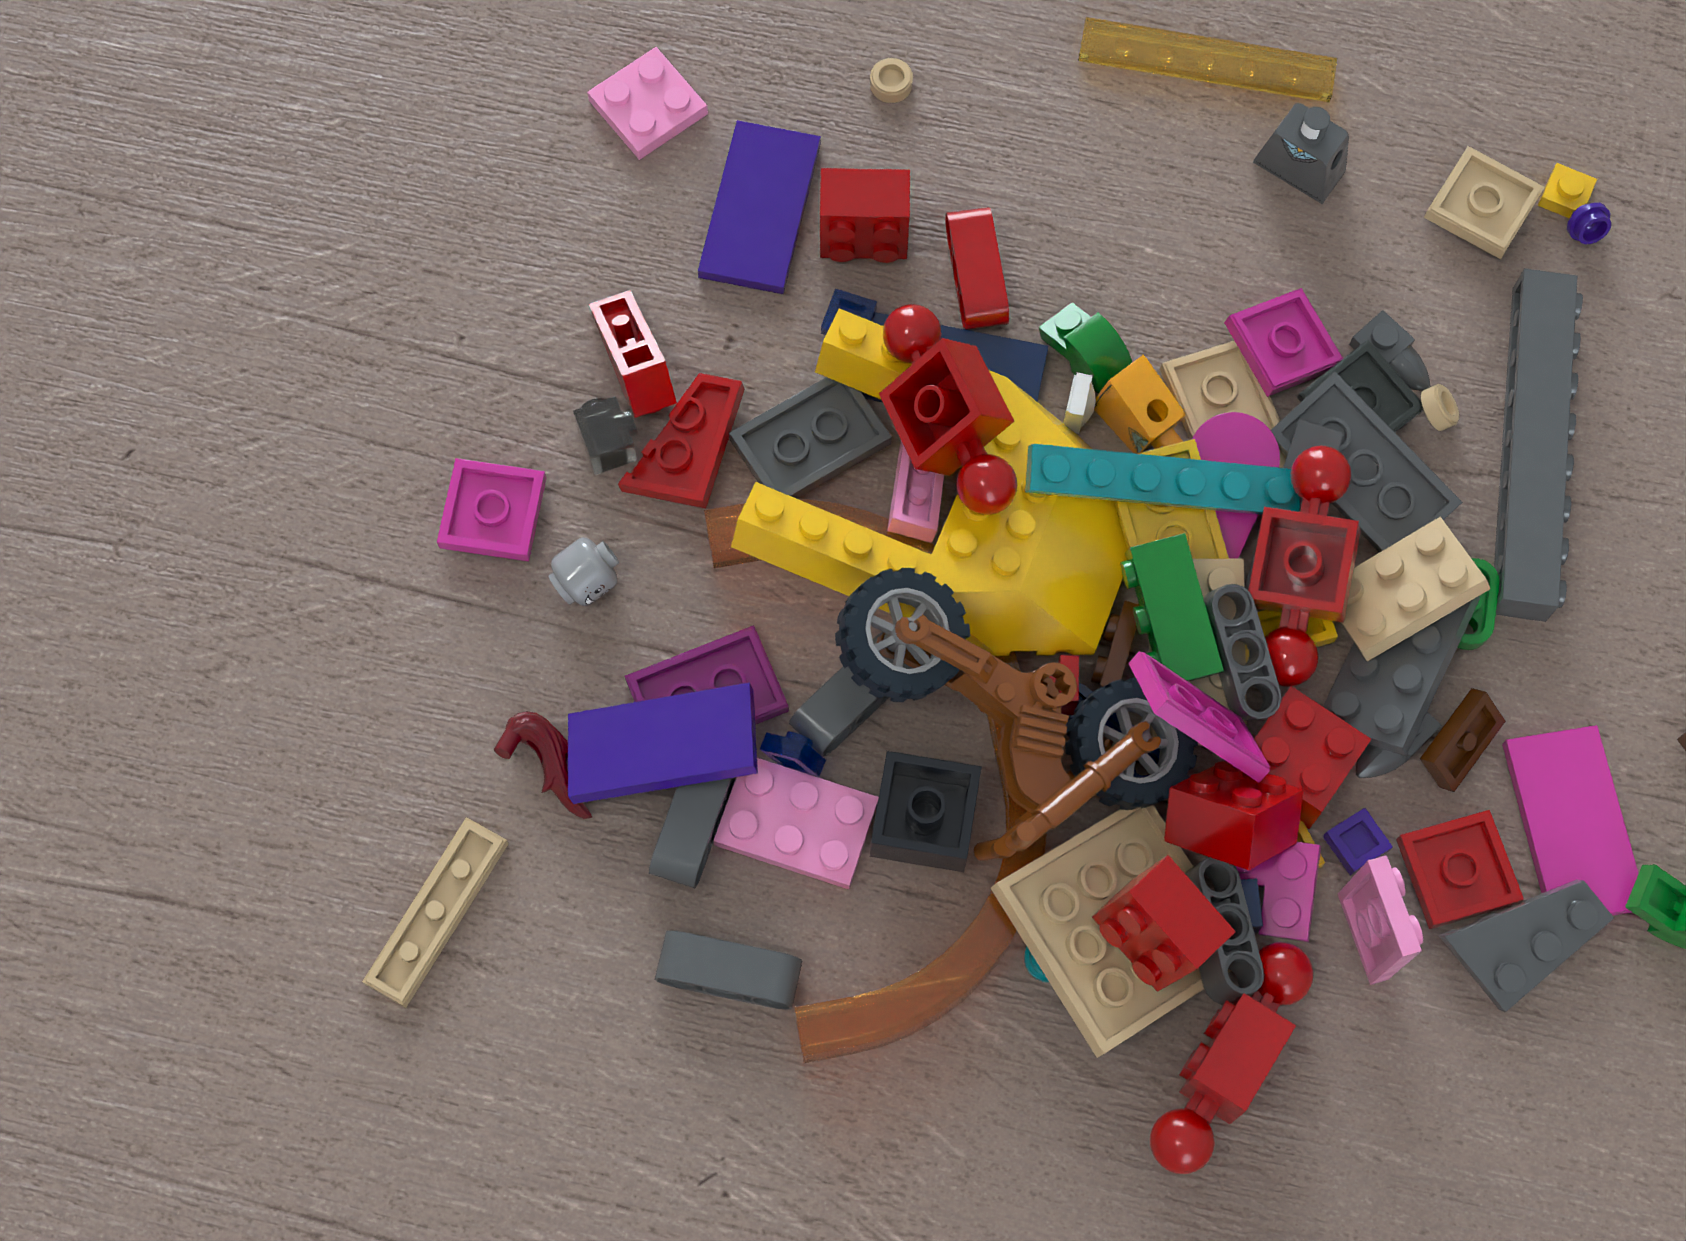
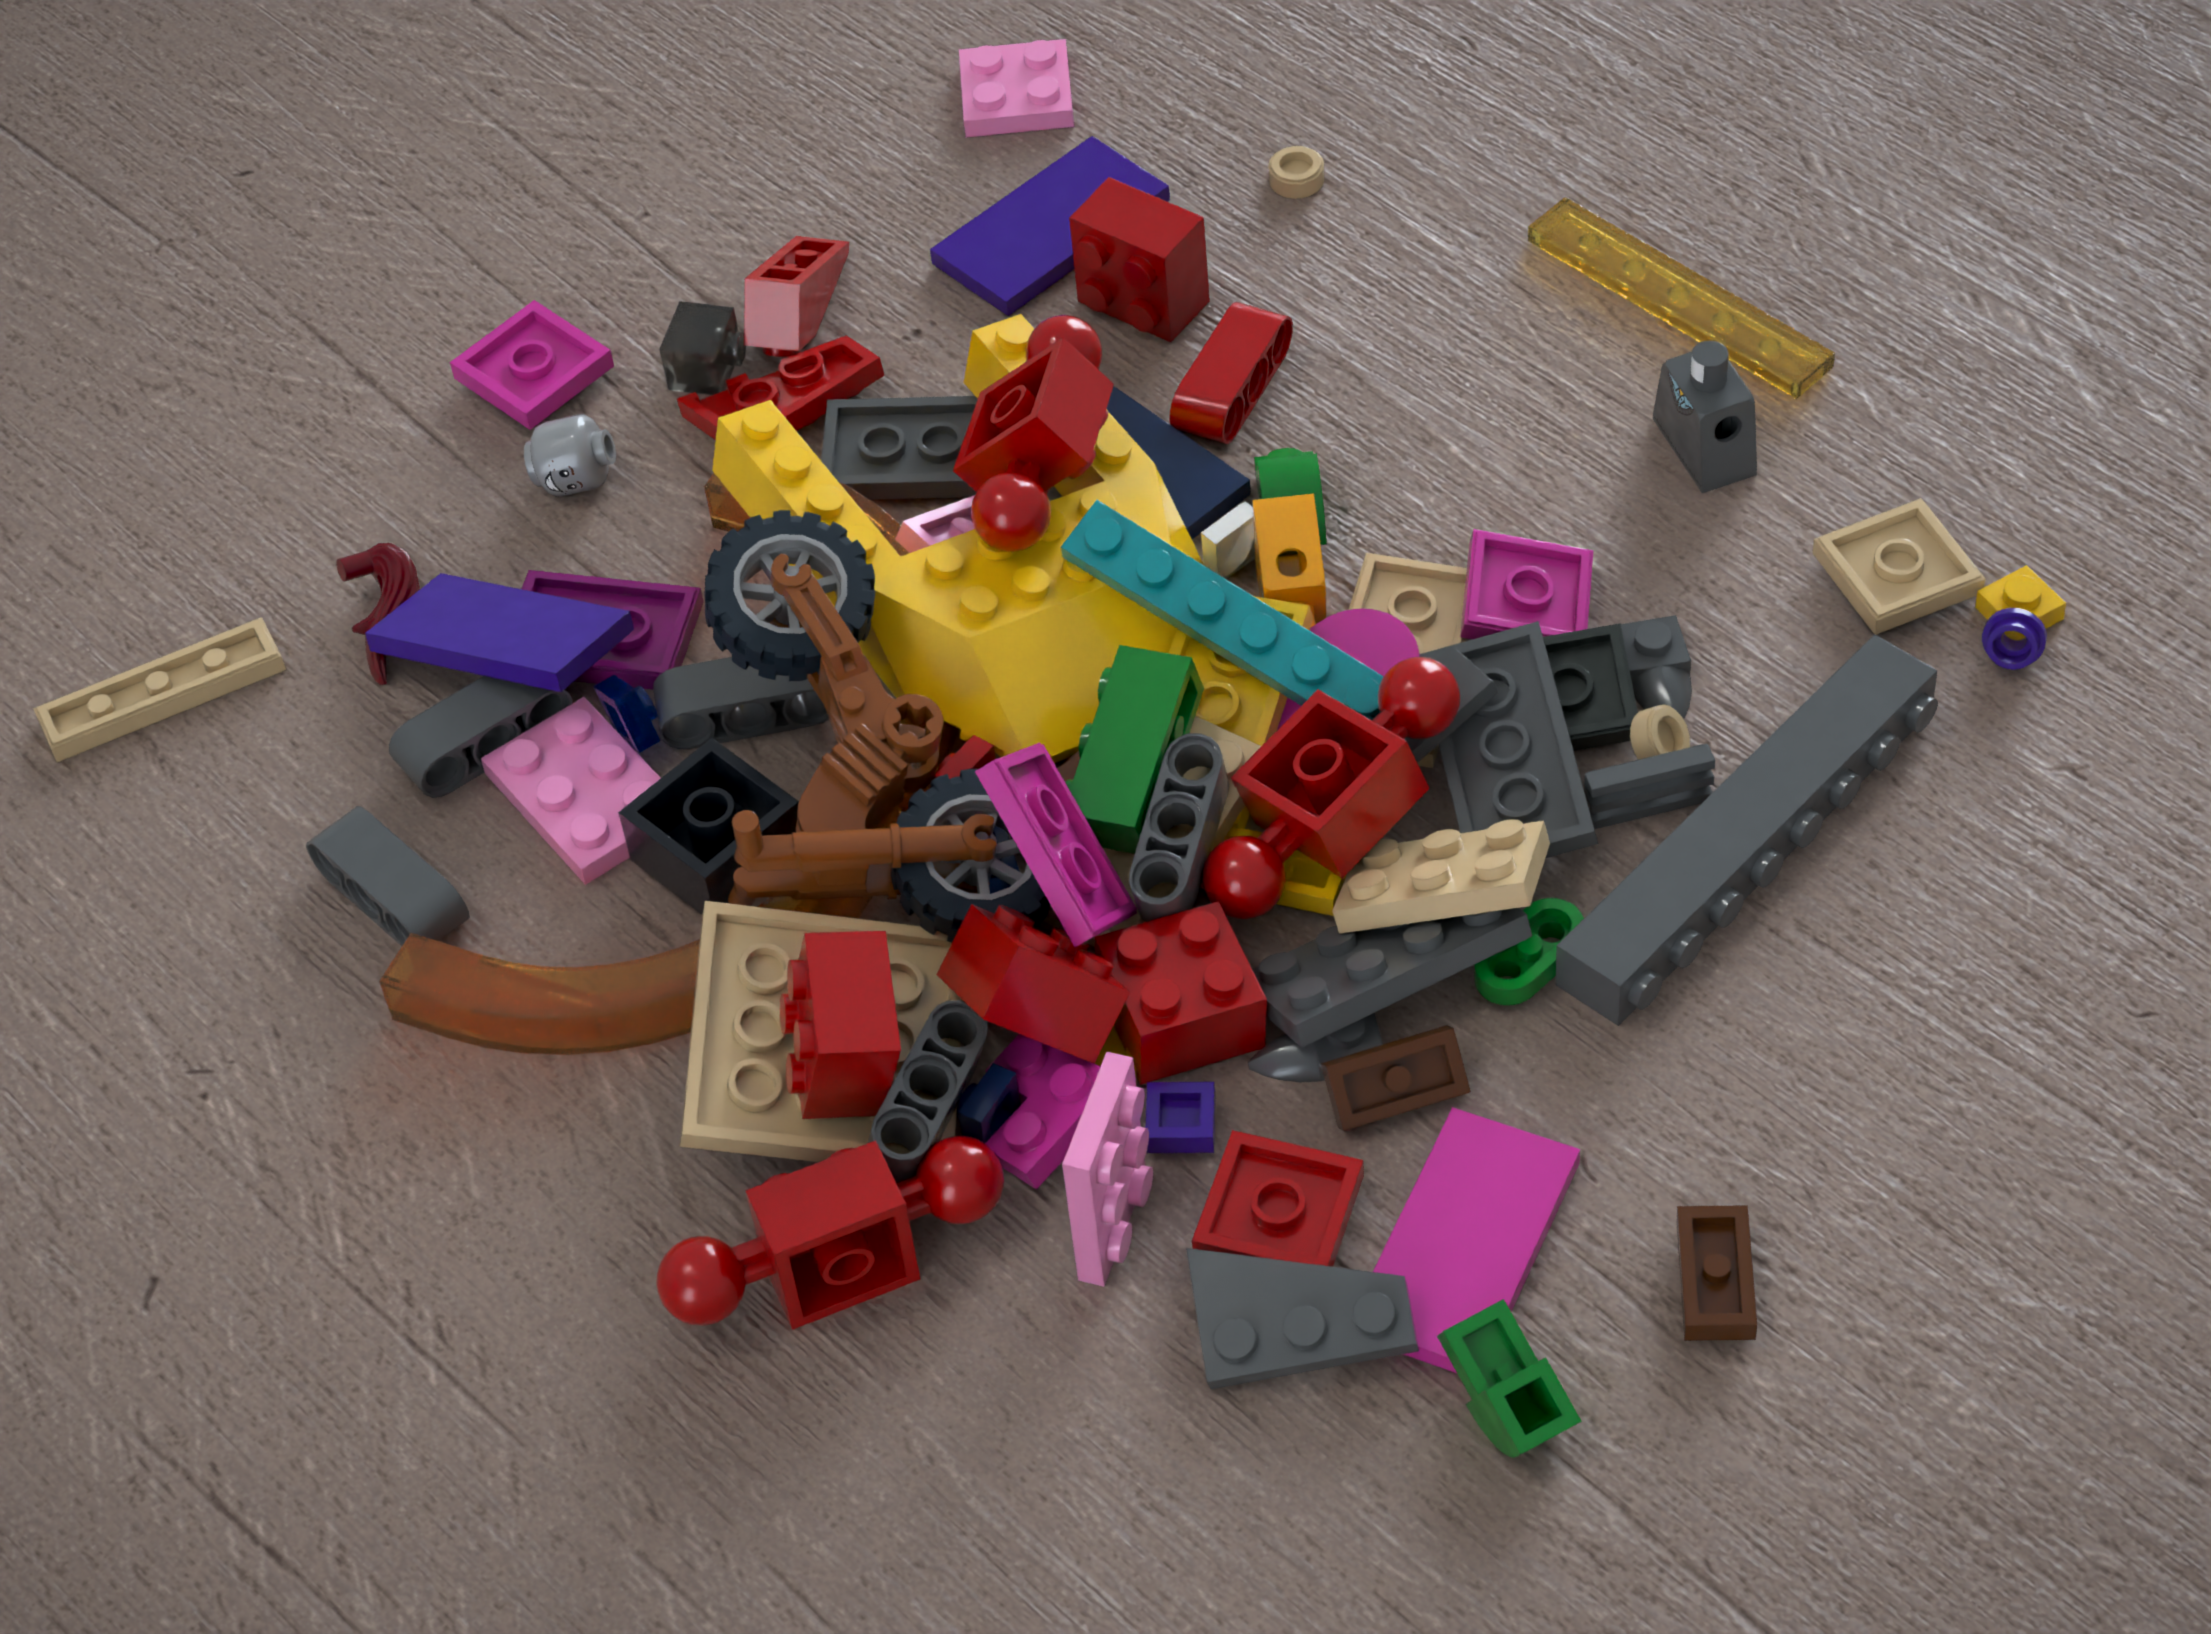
camera: 40 degrees right, 20 degrees down
none -> dark grey tile [1584,744,1716,829]

